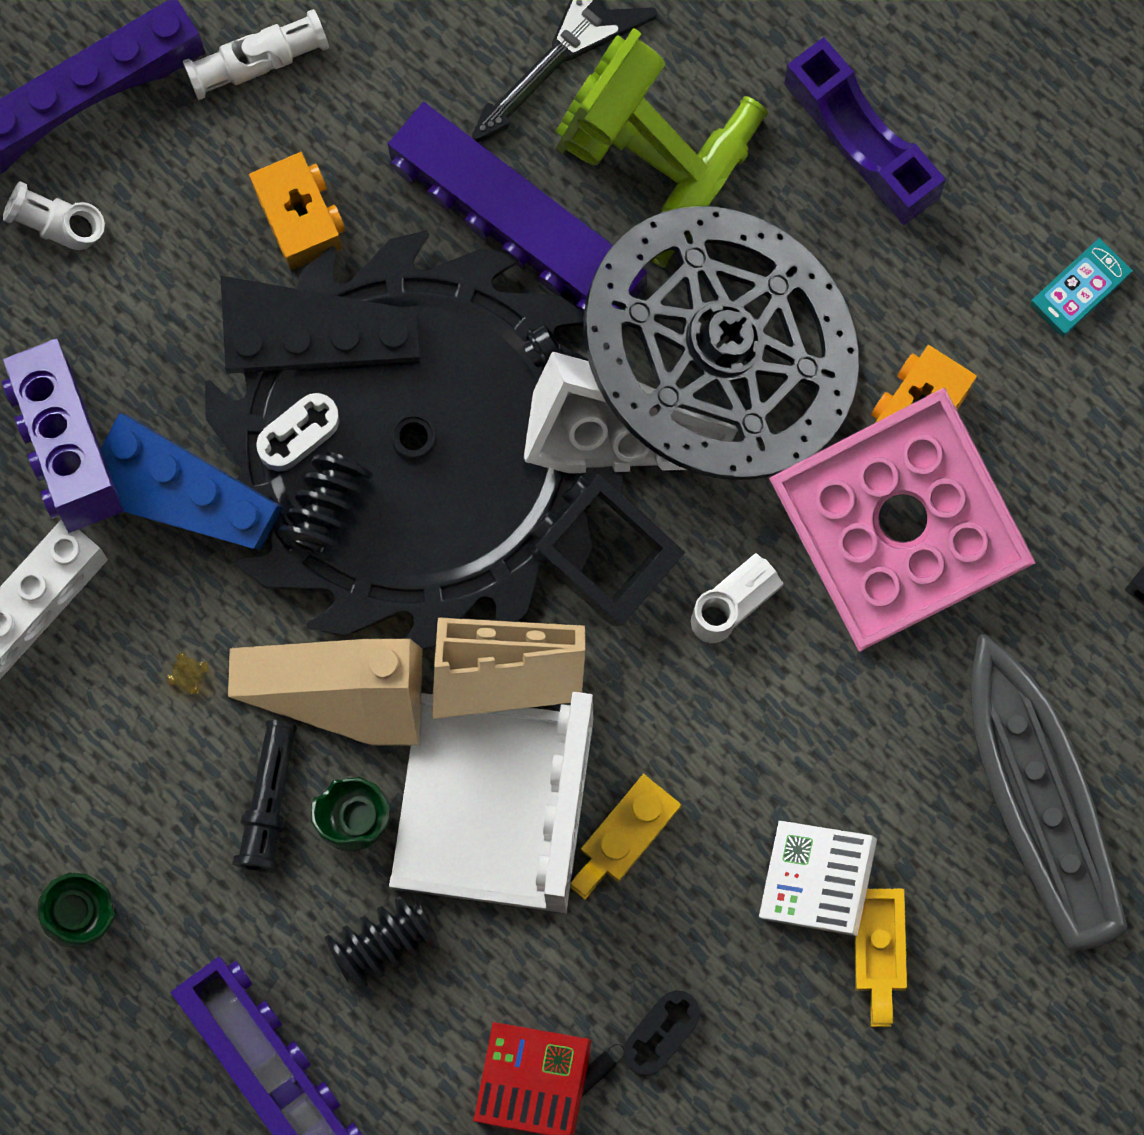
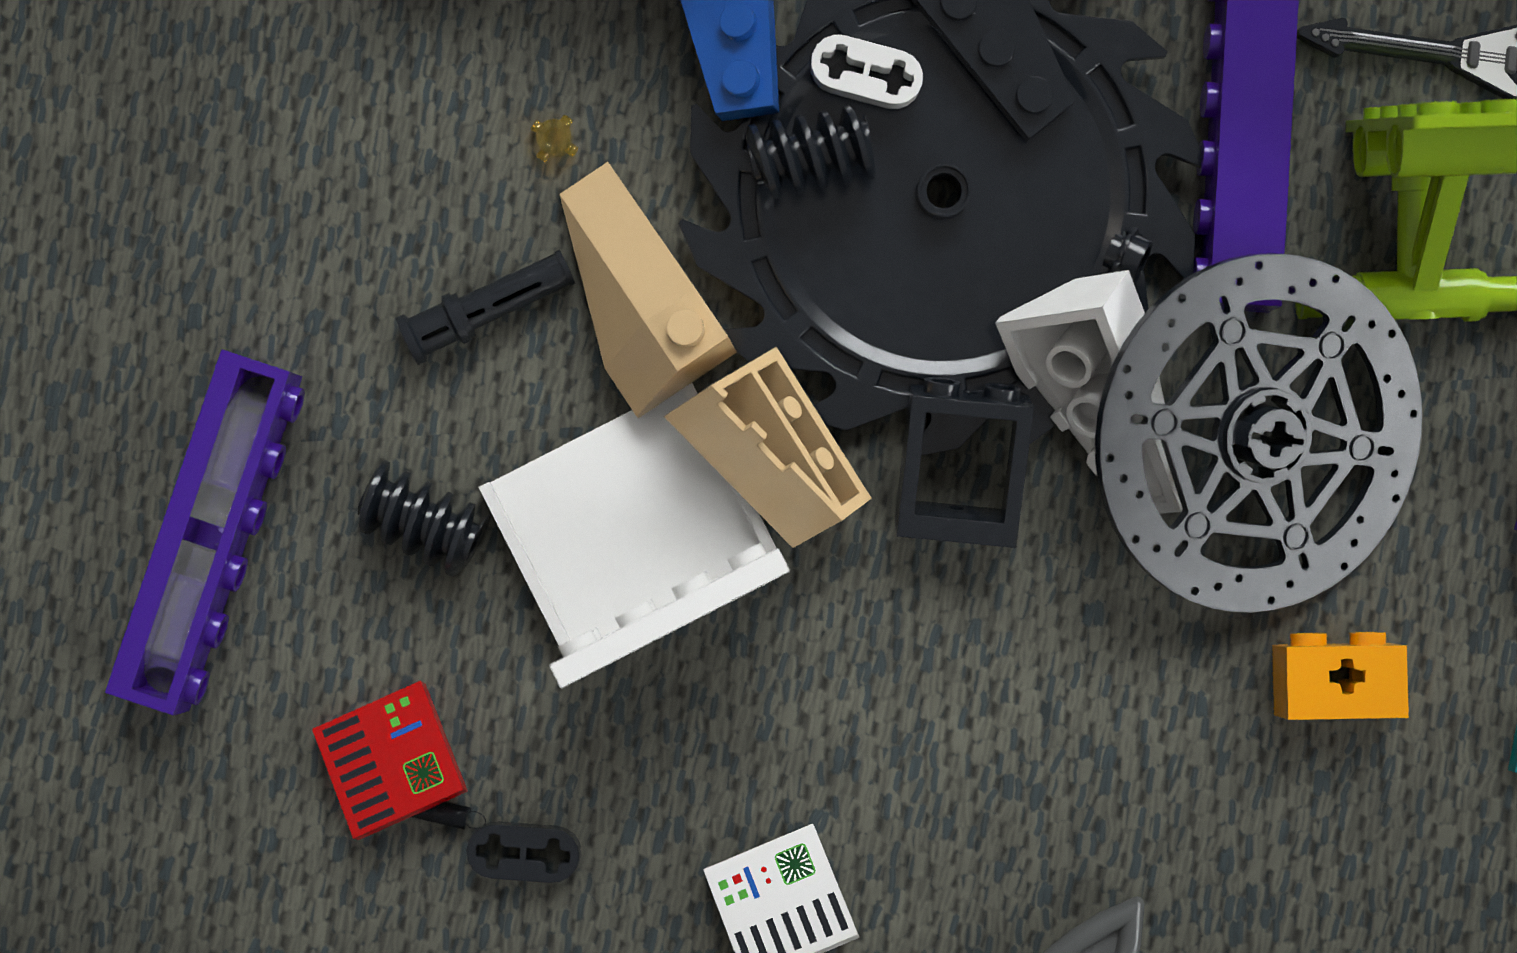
camera: 50 degrees right, 10 degrees up
dark green hair [38,872,115,948] -> none
dark green hair [311,777,391,852] -> none
yellow plate [570,773,682,900] -> none
white piece [691,553,783,643] -> none
bright pink piece [769,387,1035,652] -> none

